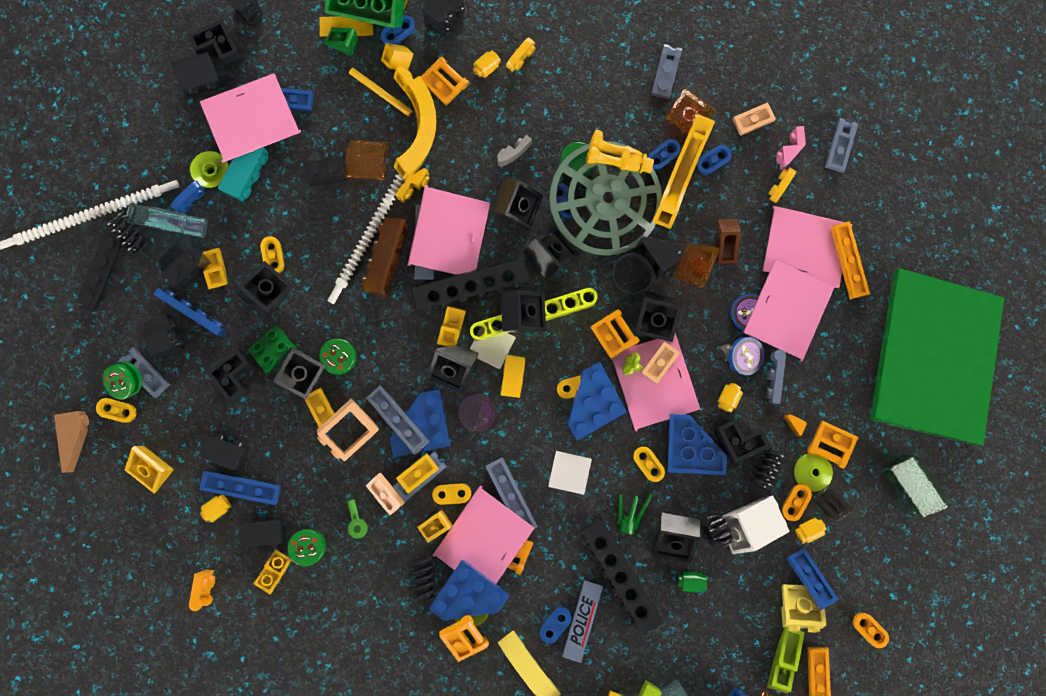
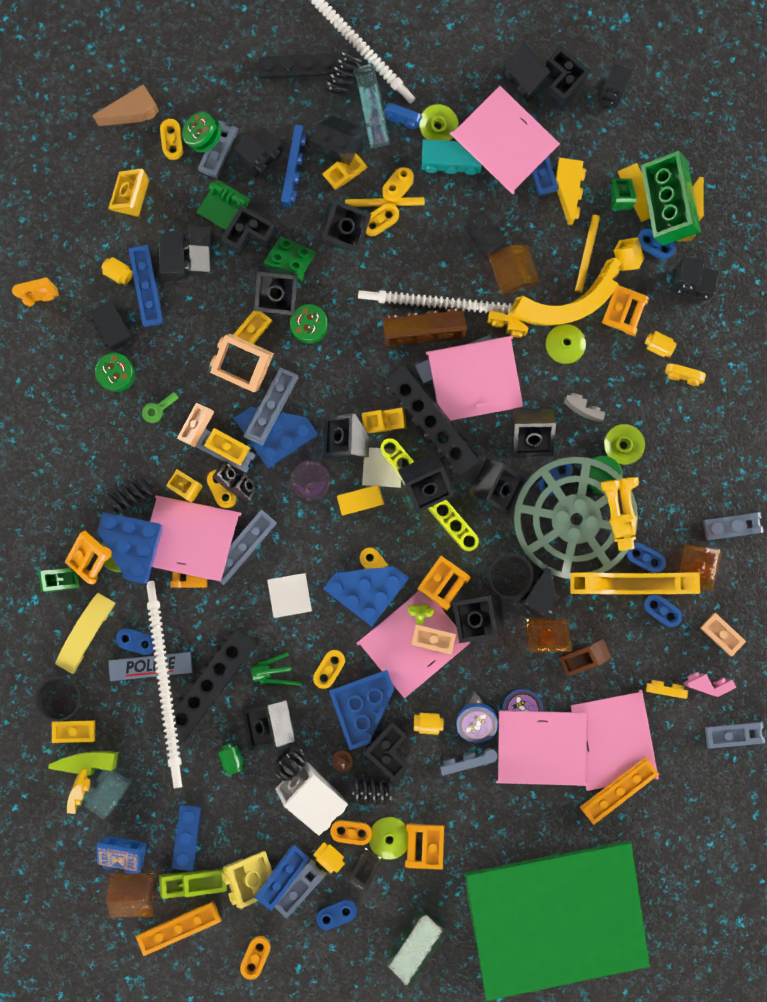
camera: 70 degrees right, 0 degrees up
yellow slope [253,549,292,595] -> none
light orange slope [783,414,807,436] -> none
none -> green slope [38,568,80,593]
none -> white hose [147,581,182,788]
none -> blue plate [171,804,202,871]
none -> black slope [189,226,214,273]
none -> green hinge [196,180,251,230]
none -> black slope [212,461,258,501]
none -> sand blue plate [275,859,327,919]
none -> blue plate [316,899,357,930]
none -> reddish brown tile [332,750,353,772]
none -> yellow bar [345,197,425,207]
none -> yellow plate [382,167,414,203]
none -> lime dish [546,324,586,364]
none -> yellow slope [555,158,586,225]
none -> lime dish [604,424,645,465]

